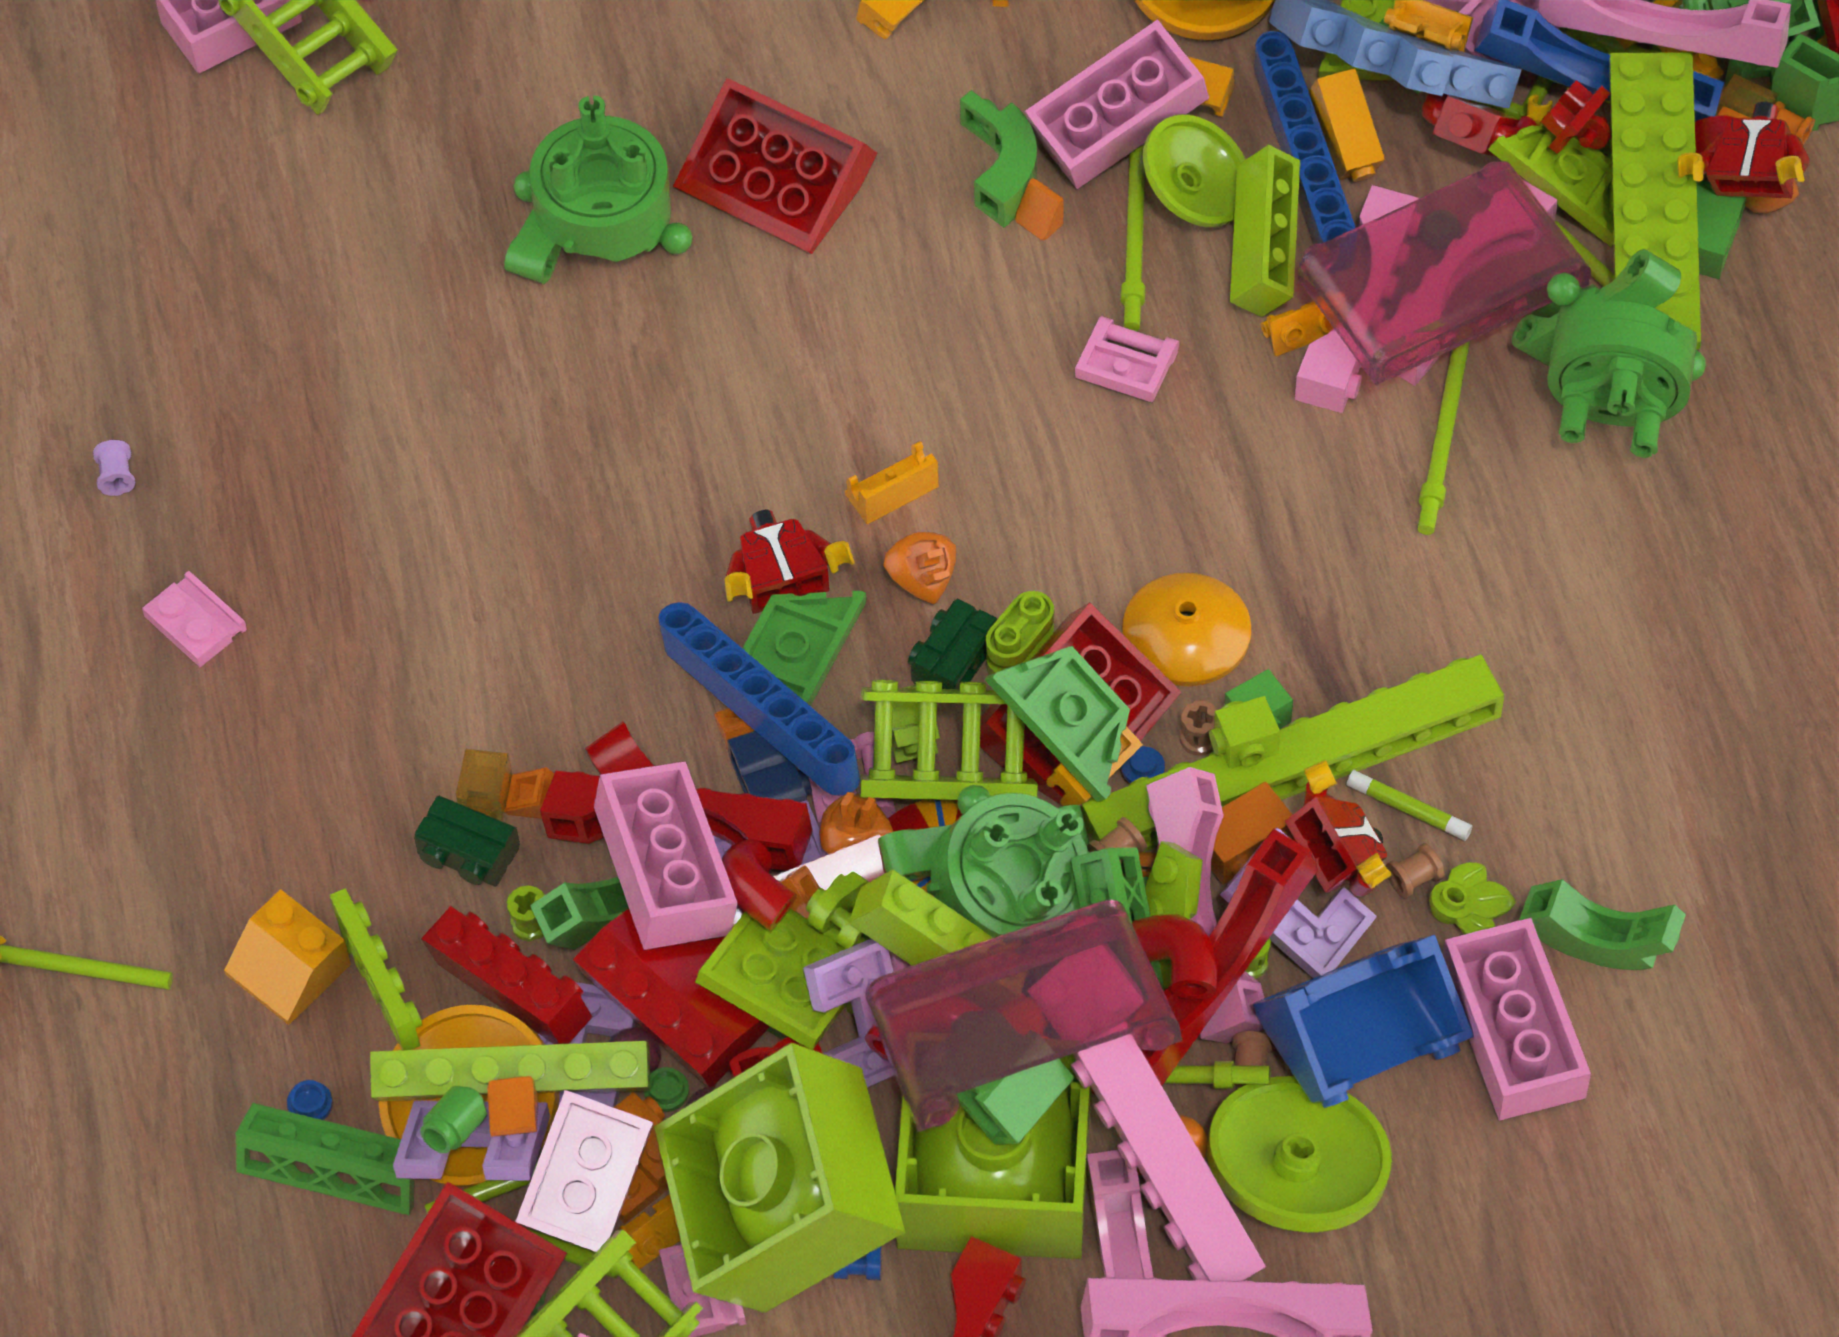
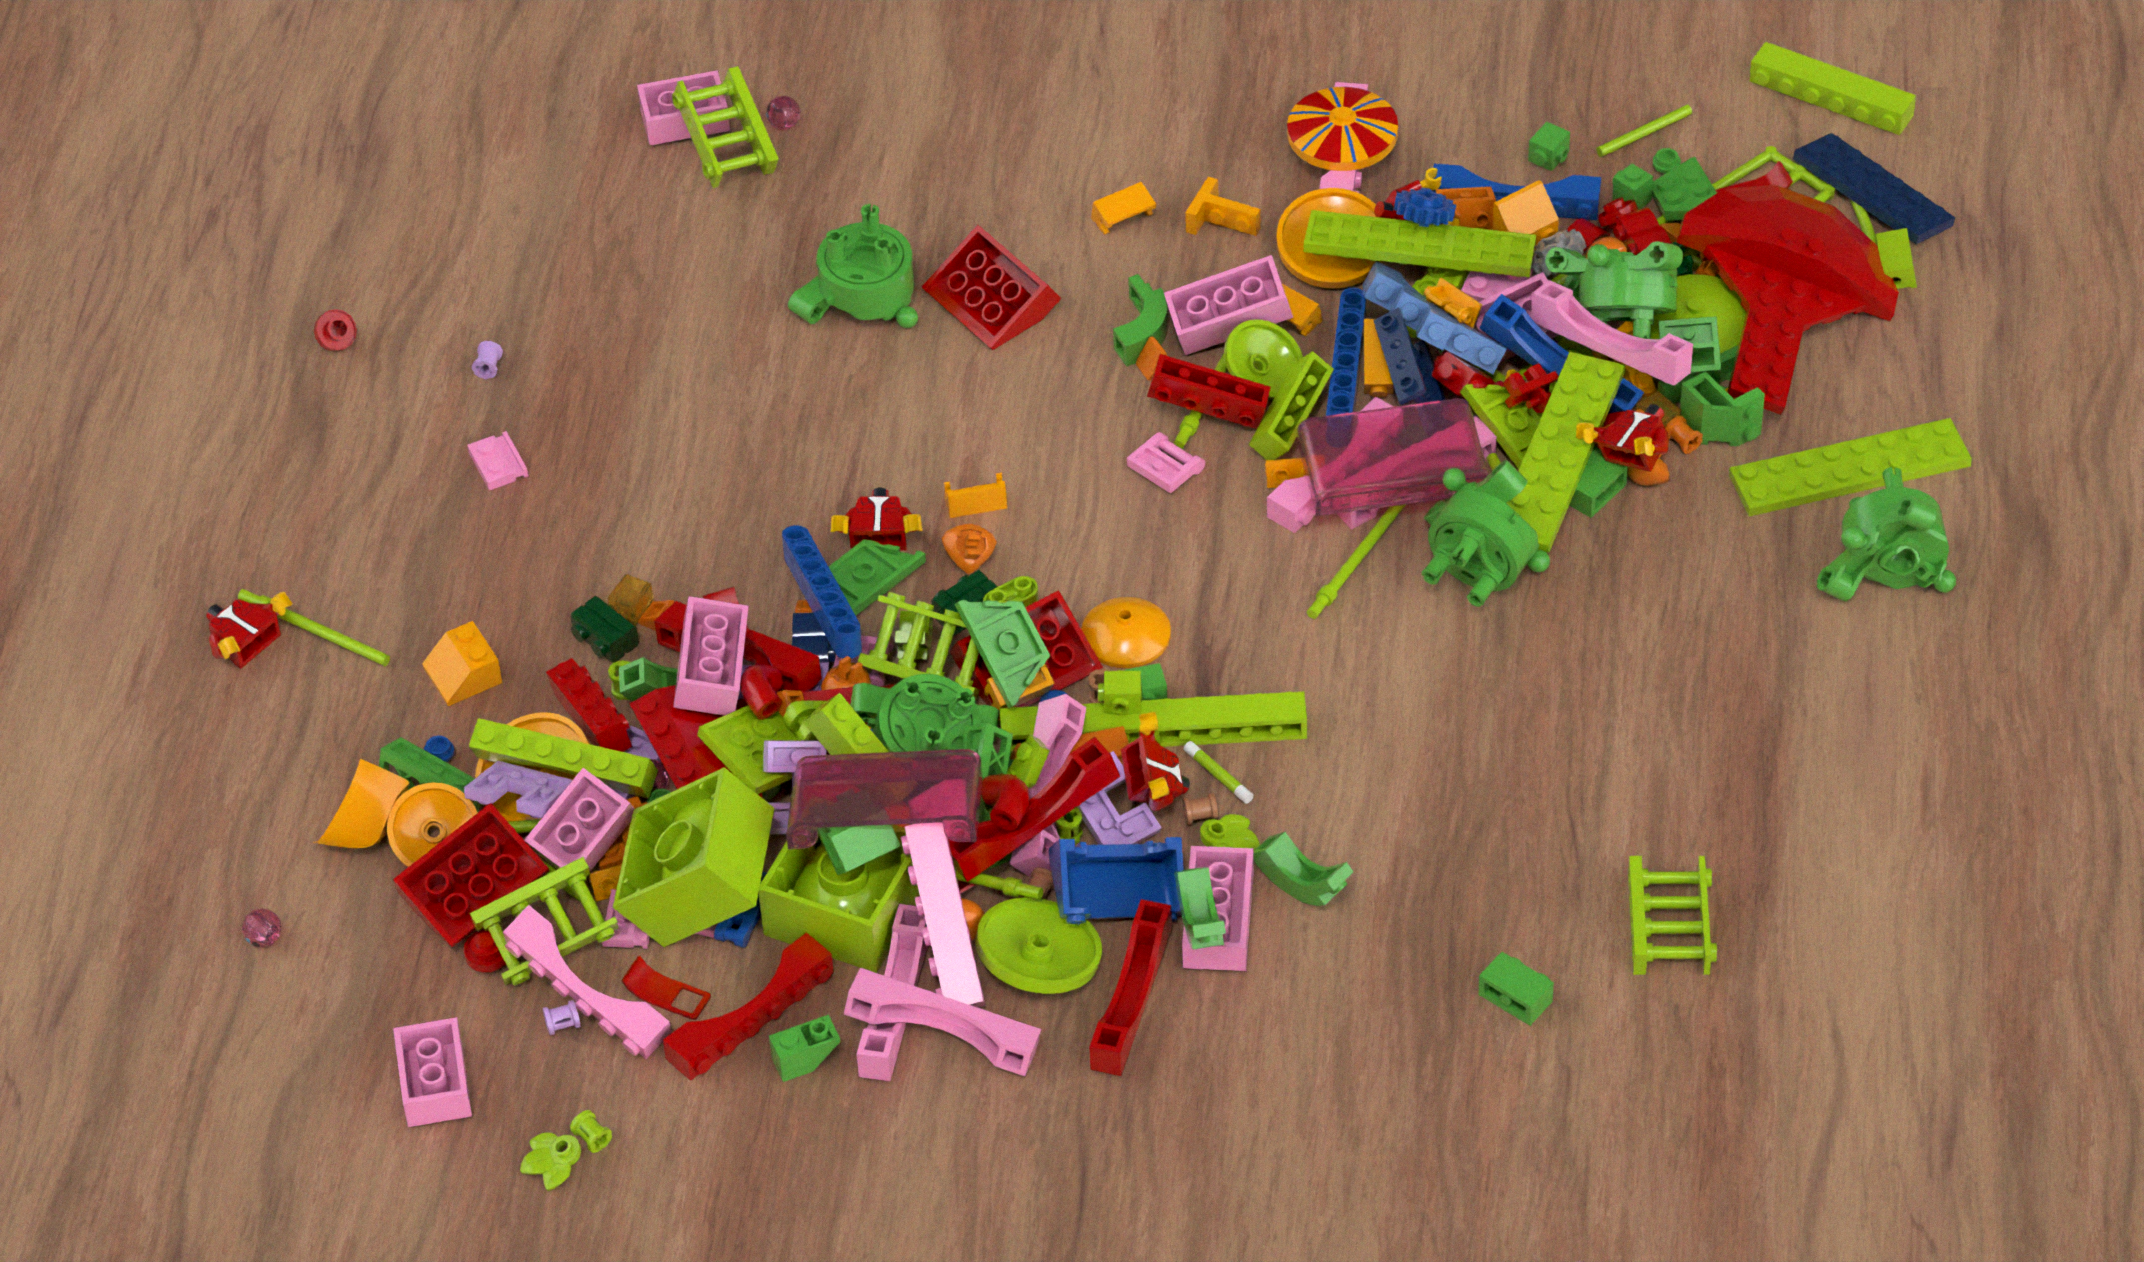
camera: 20 degrees right, 10 degrees down
lime wing [329,888,422,1050] -> none
bright green brick [420,1086,487,1154] -> none
orange slope [488,1076,538,1137] -> none
nougat bush [1087,817,1147,863] -> none
none -> light orange piece [313,759,410,848]
none -> light orange dish [387,782,478,867]
none -> red arch [1089,899,1172,1076]
none -> red brick [1147,354,1271,429]
none -> bright green arch [1174,867,1226,949]
none -> dark blue fence [1373,307,1454,439]

